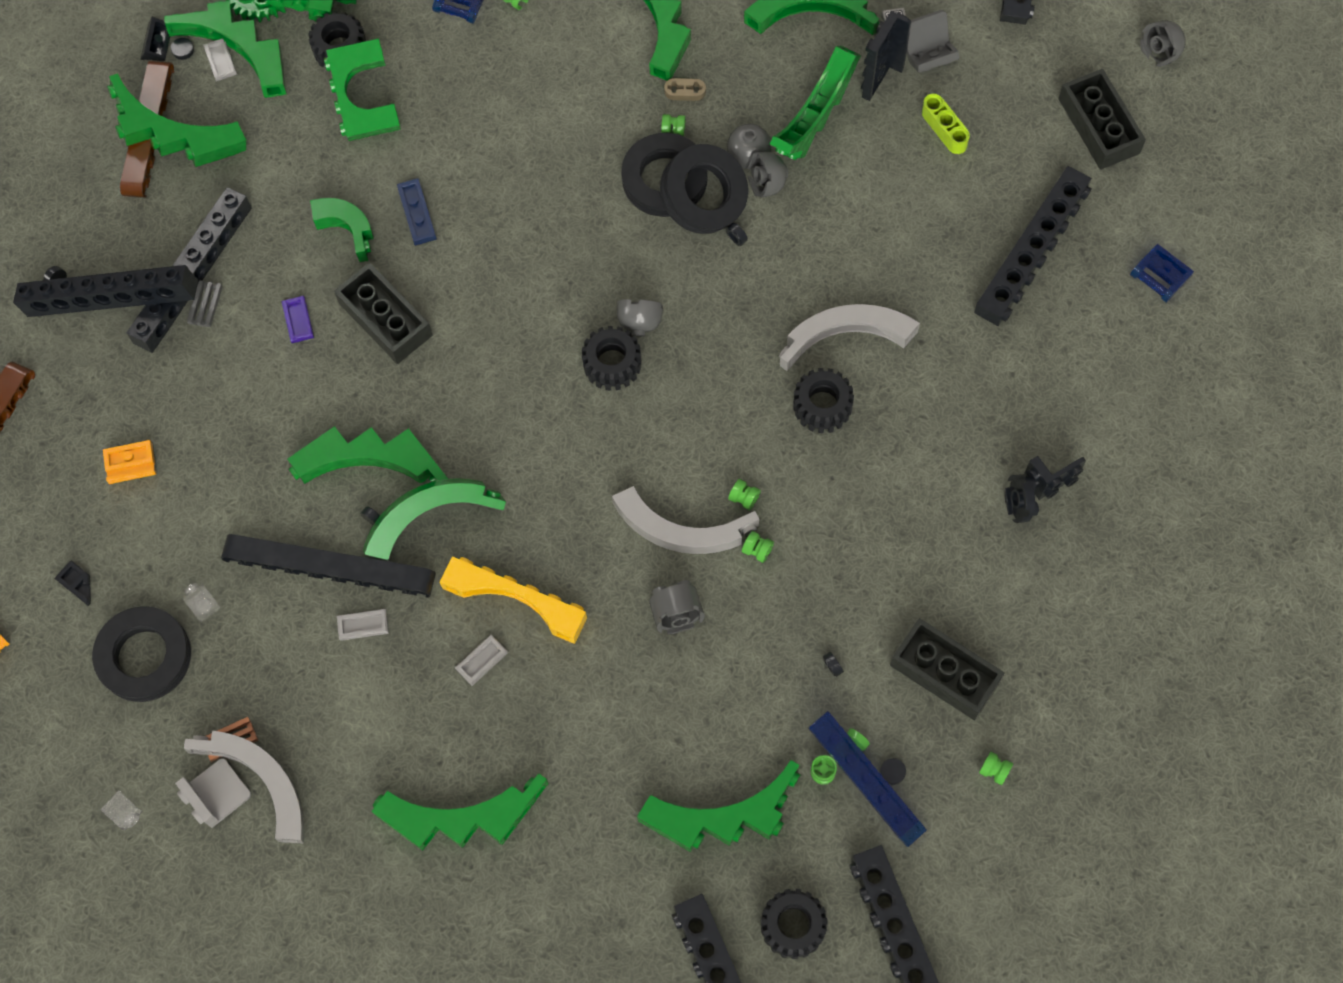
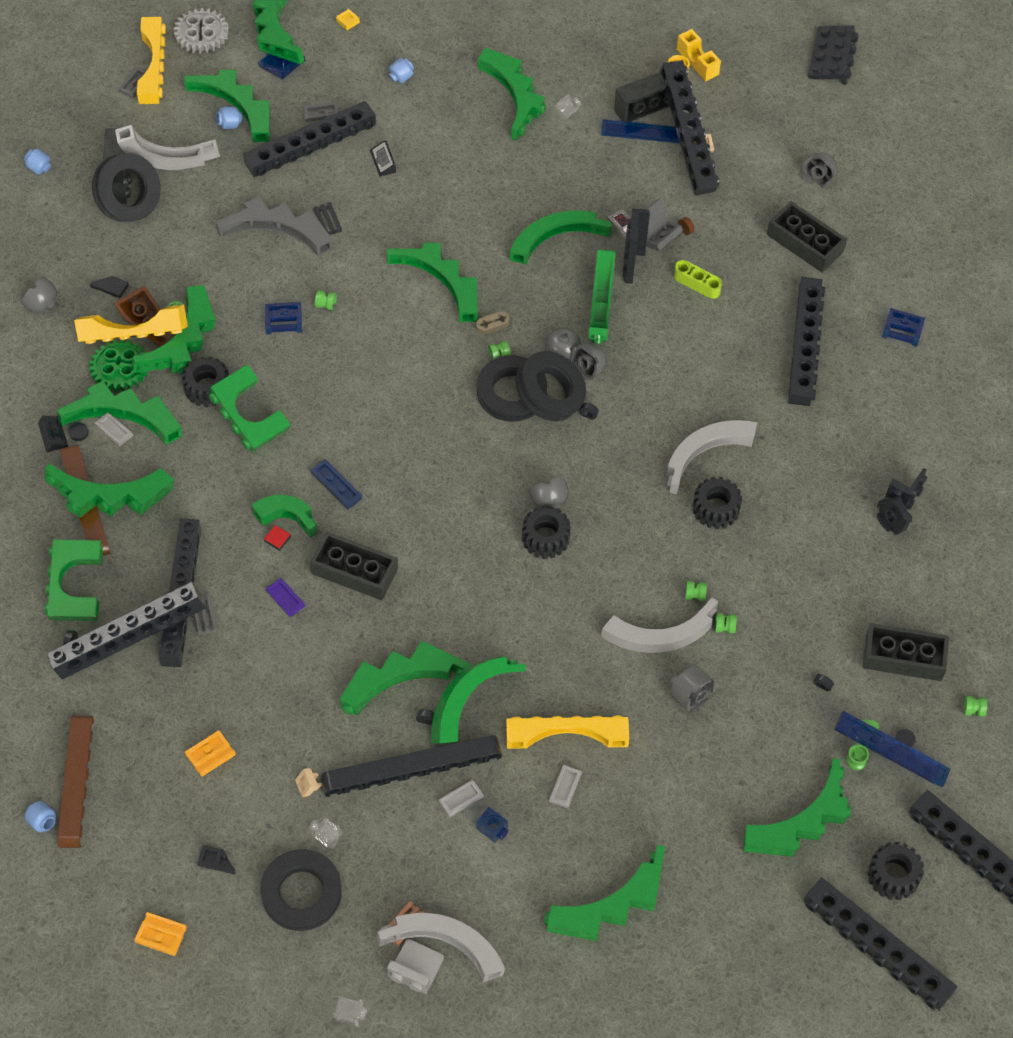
camera: 30 degrees left, 10 degrees down
none -> green arch [45,540,104,621]
none -> red tile [264,525,291,551]
none -> tan tile [295,768,322,797]
none -> clear blue brick [476,807,509,843]
none -> reddish brown tile [678,217,694,236]

